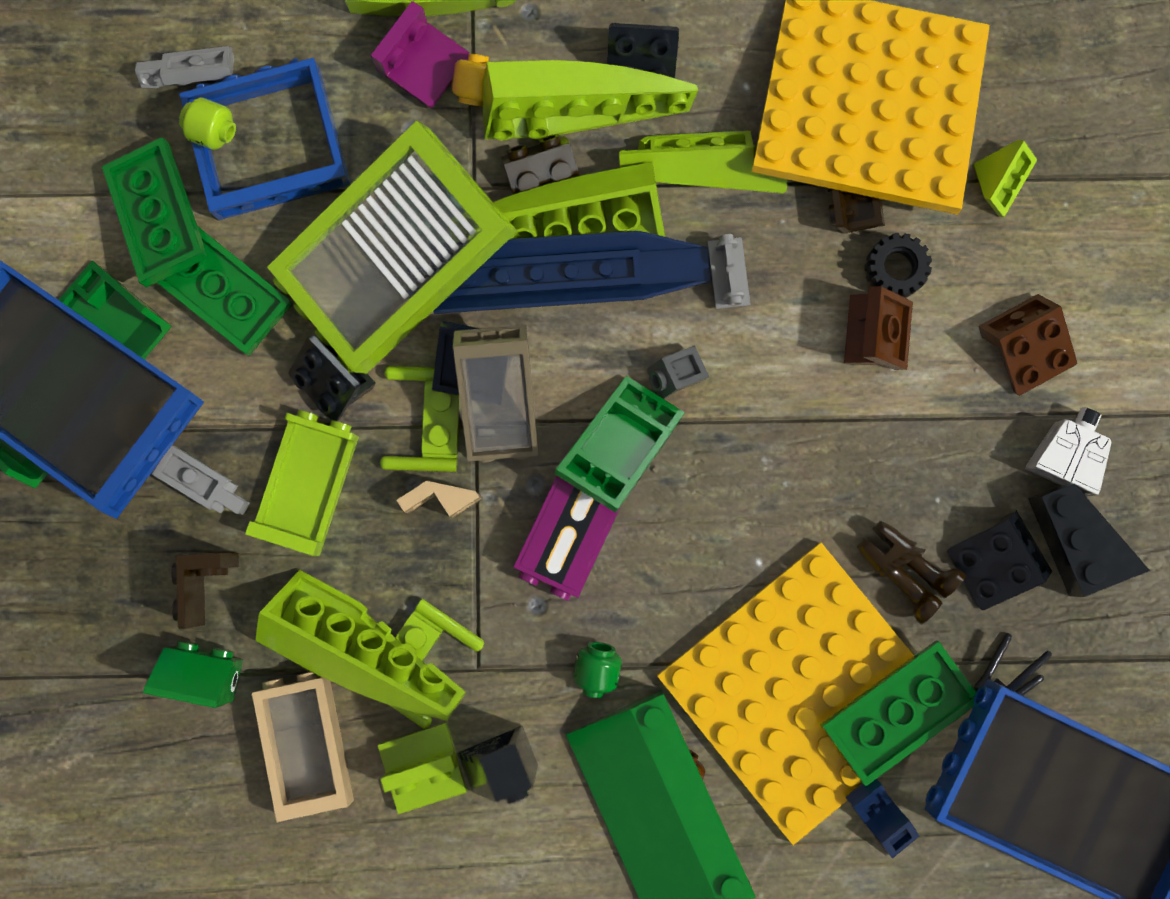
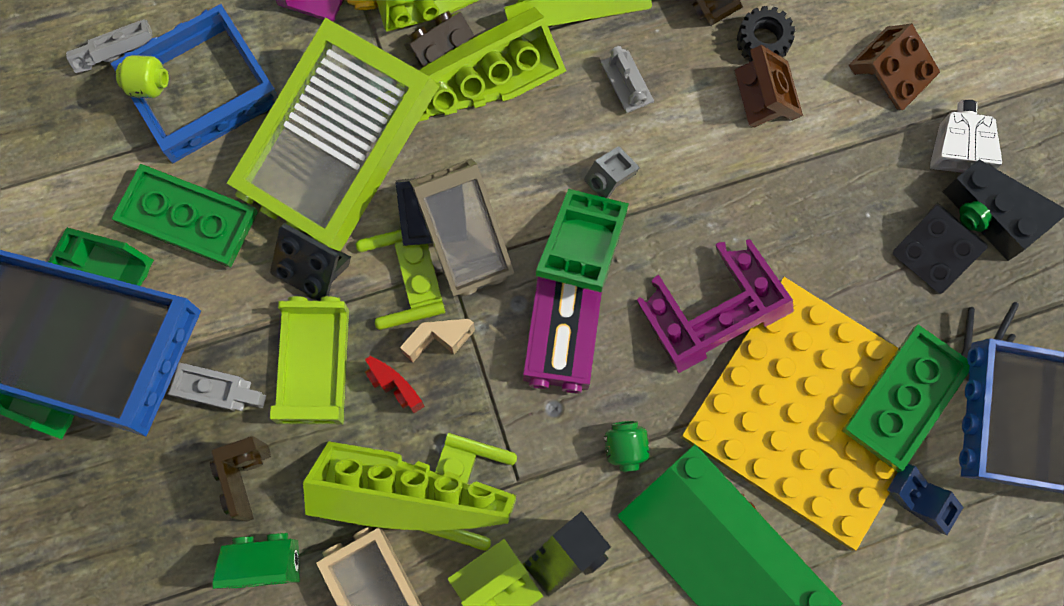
camera: 20 degrees left, 10 degrees down
green plate [102,137,208,288] -> none
dark blue hinge [405,231,710,314] -> none
dark brown piece [857,521,966,624] -> none
none -> red slope [364,356,425,413]
none -> magenta wedge [637,239,794,374]
none -> green plate [959,201,992,232]

